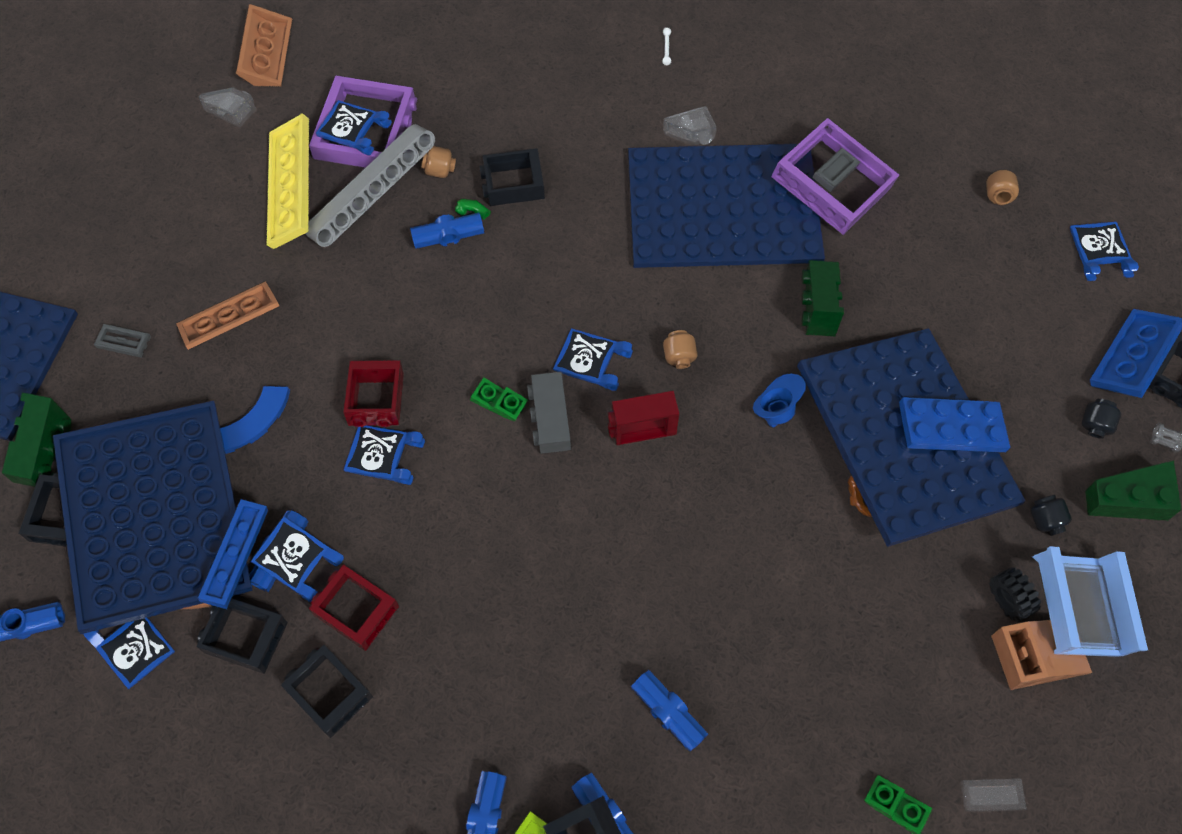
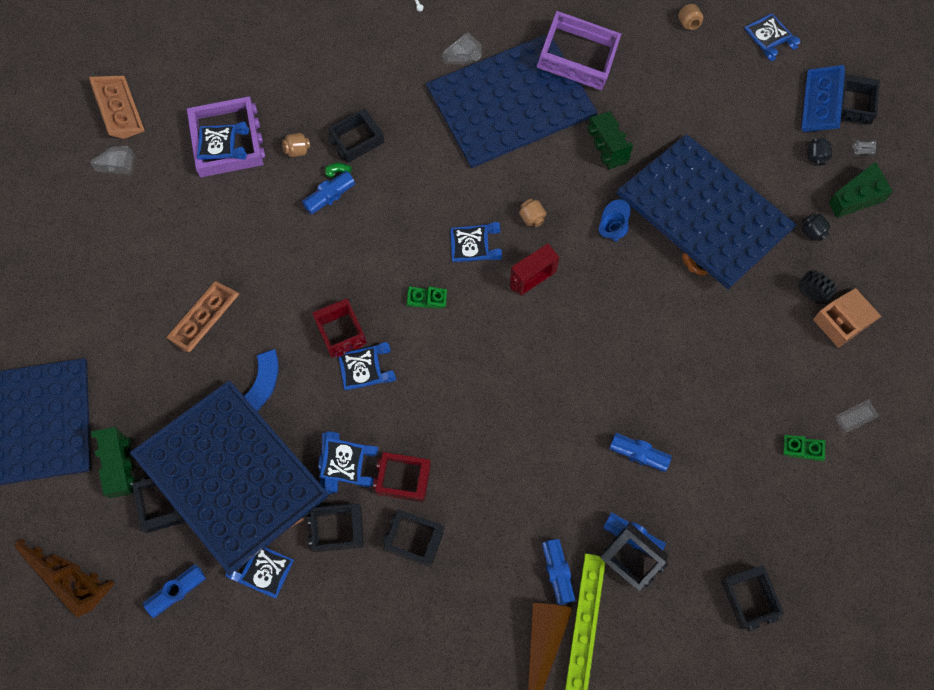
camera: 25 degrees left, 5 degrees up
dark grey tile [94,324,151,358] -> none
blue plate [198,499,268,609] -> none
light yellow plate [267,114,309,249] -> none
light grey beam [306,124,435,247] -> none
dark grey brick [527,372,571,454] -> none
dark grey tile [812,148,860,192] -> none
blue plate [899,397,1010,452] -> none
light blue piece [1032,546,1148,657] -> none

